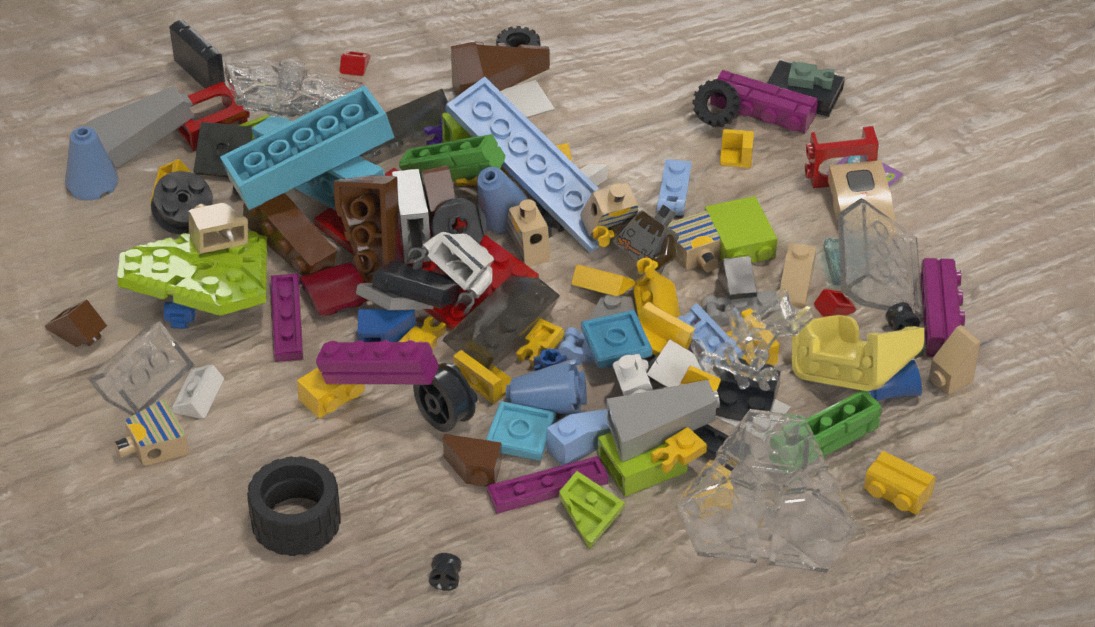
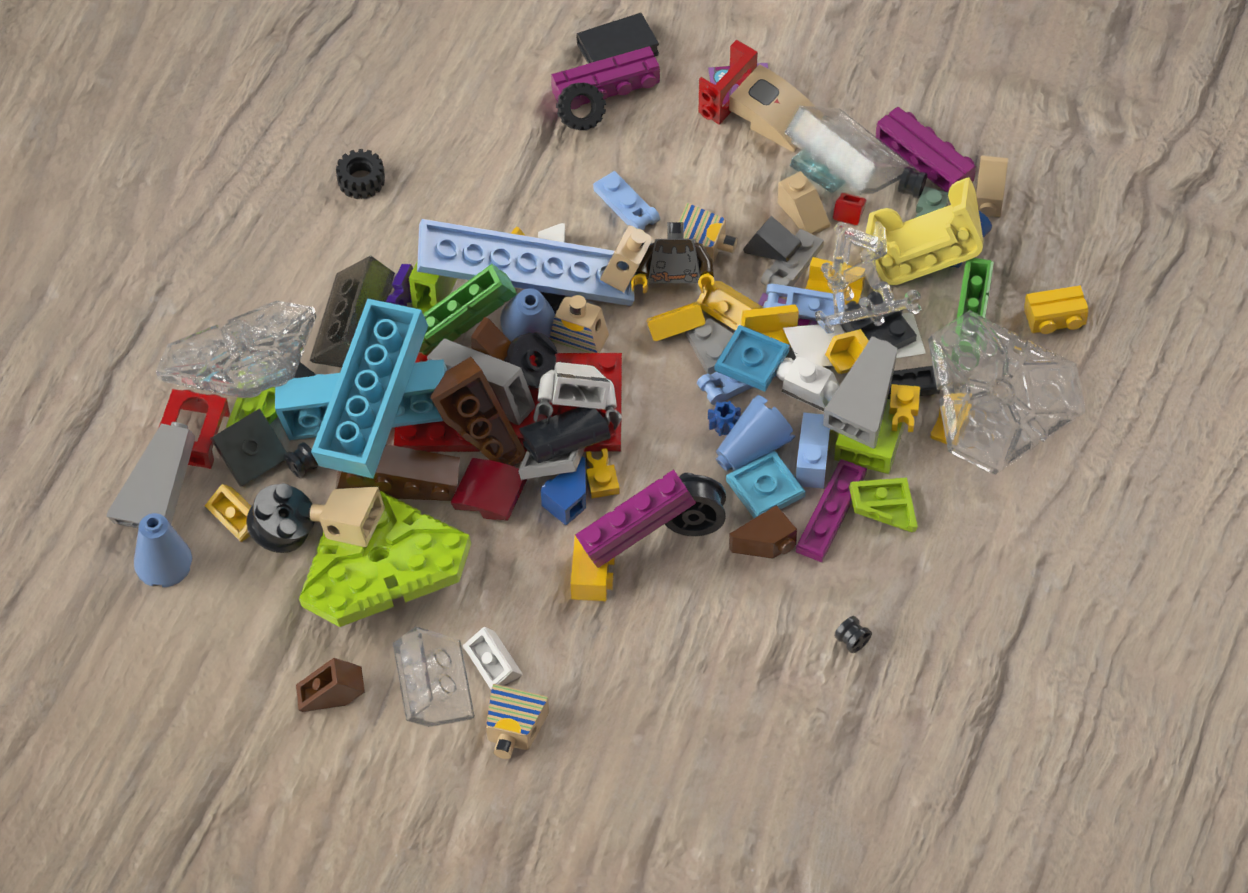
camera: 45 degrees left, 10 degrees up
blue gear [164,296,196,329] -> none
black piece [169,19,226,89] -> none
black tyre [247,456,341,556] -> none
magenta tile [271,273,303,362] -> none
red slope [340,51,370,76] -> none
clear smoke slope [442,276,560,371] -> none
reddish brown wedge [451,41,550,96] -> none
yellow panel [453,350,512,404] -> none
white sticker [500,80,555,117] -> none
yellow plate [516,318,565,367] -> none
lime brick [705,196,778,263] -> none
yellow panel [720,129,754,168] -> none
sand green plate [788,61,835,90] -> none

